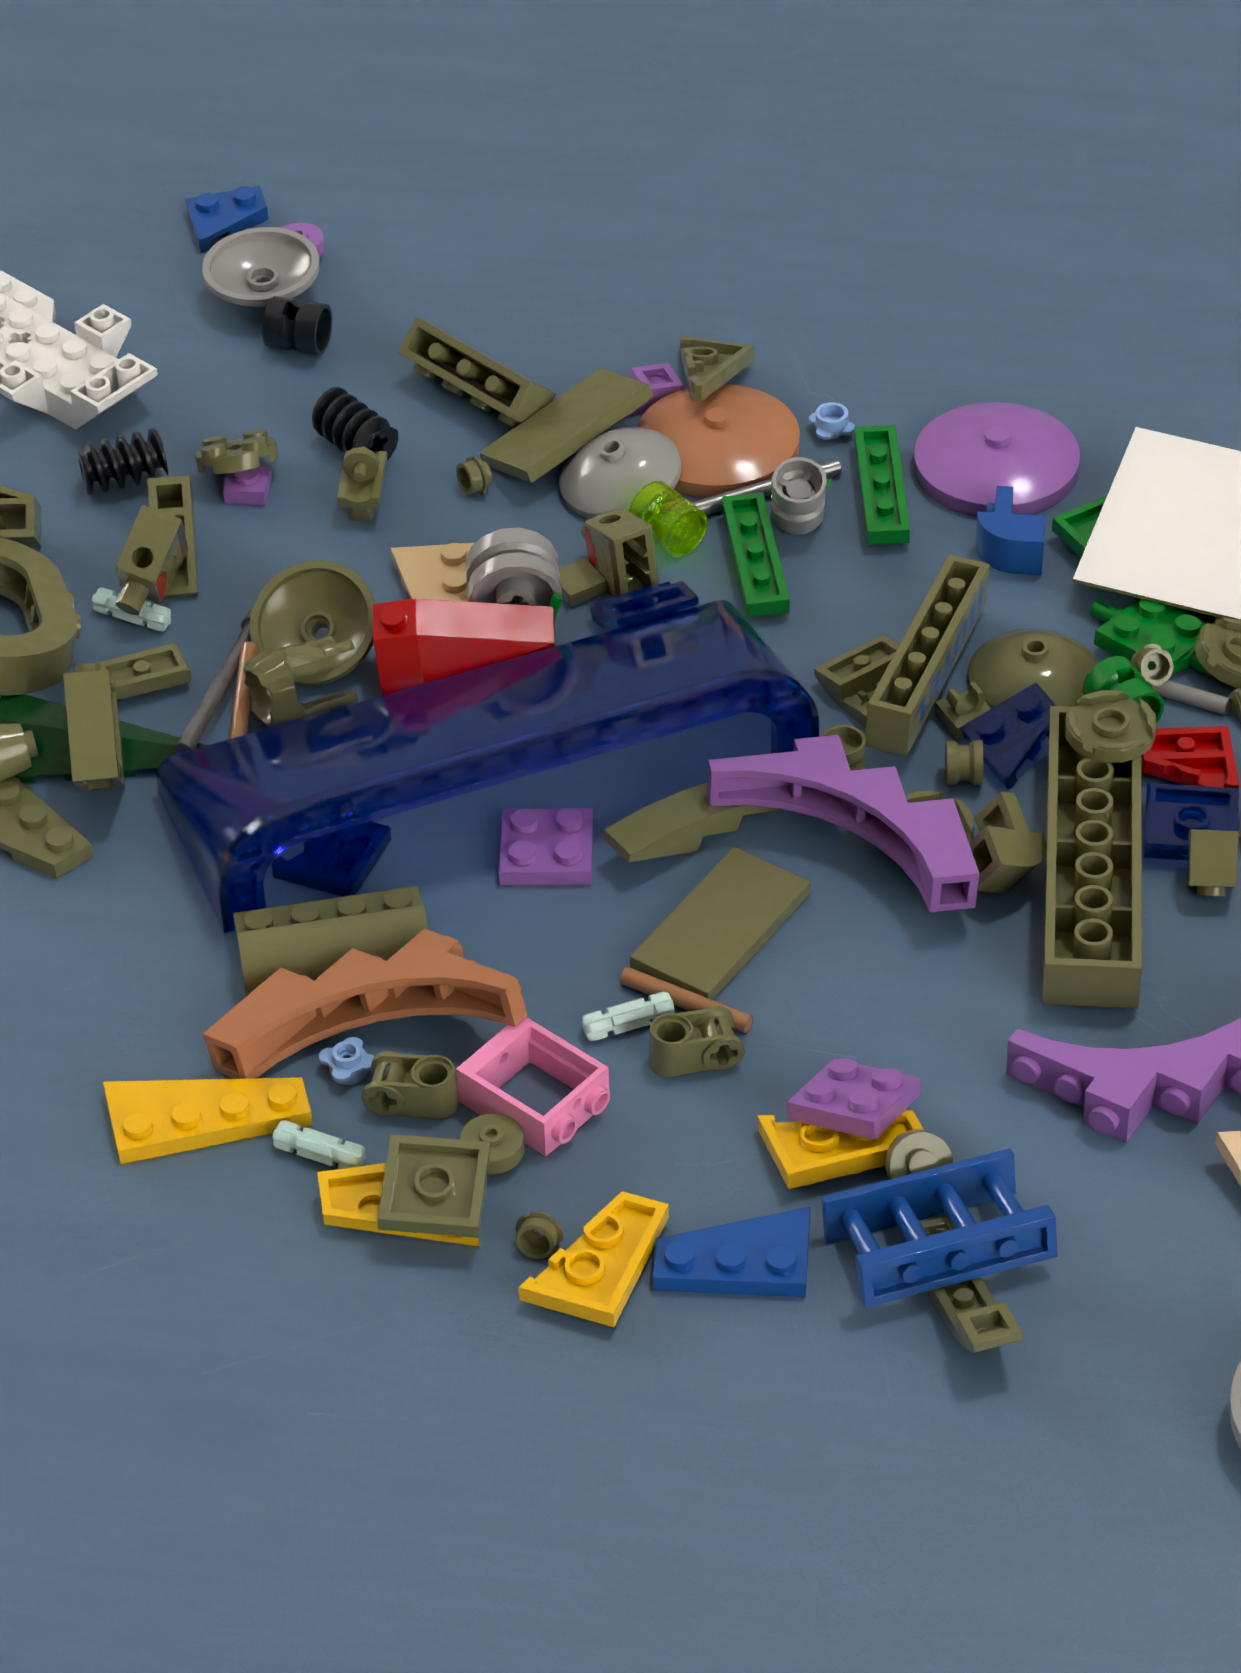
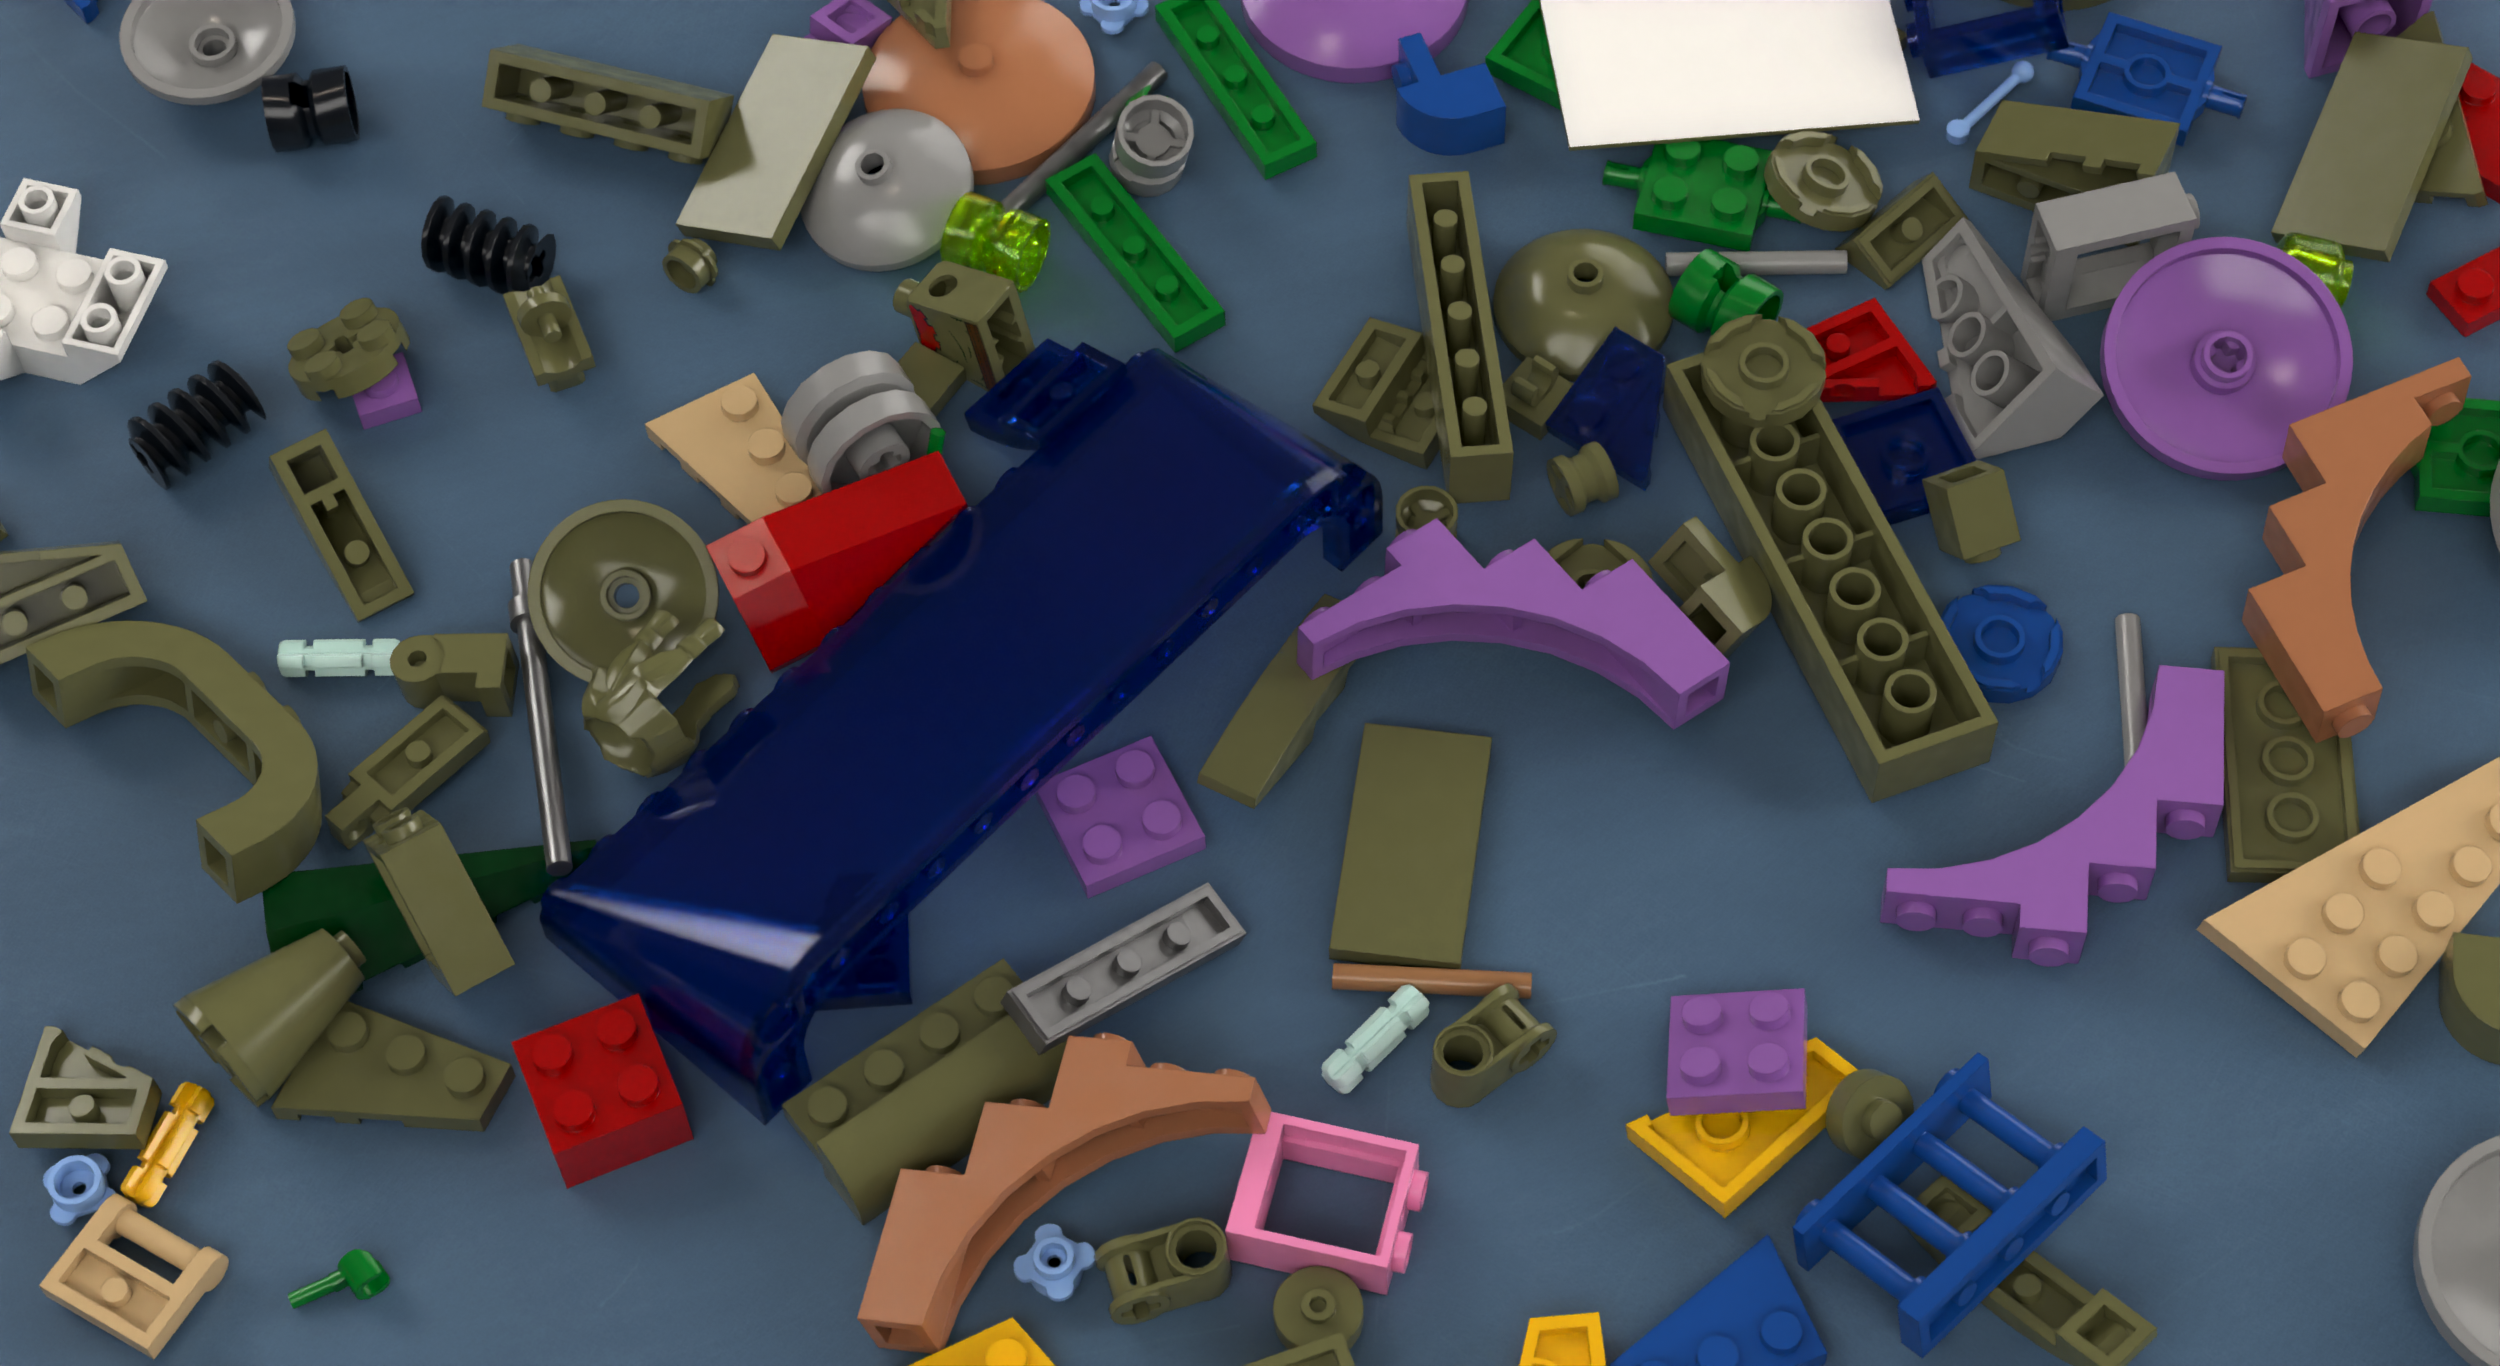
camera: 25 degrees left, 15 degrees up
olive torso [115,504,189,615] -> none
medium nougat bar [227,642,259,755] -> none
olive plate [1131,643,1174,687] -> none
none -> olive leg [390,633,519,717]
none -> red brick [511,993,694,1189]
none -> flat silver tile [1000,882,1247,1055]
none -> blue tile [1941,585,2063,704]

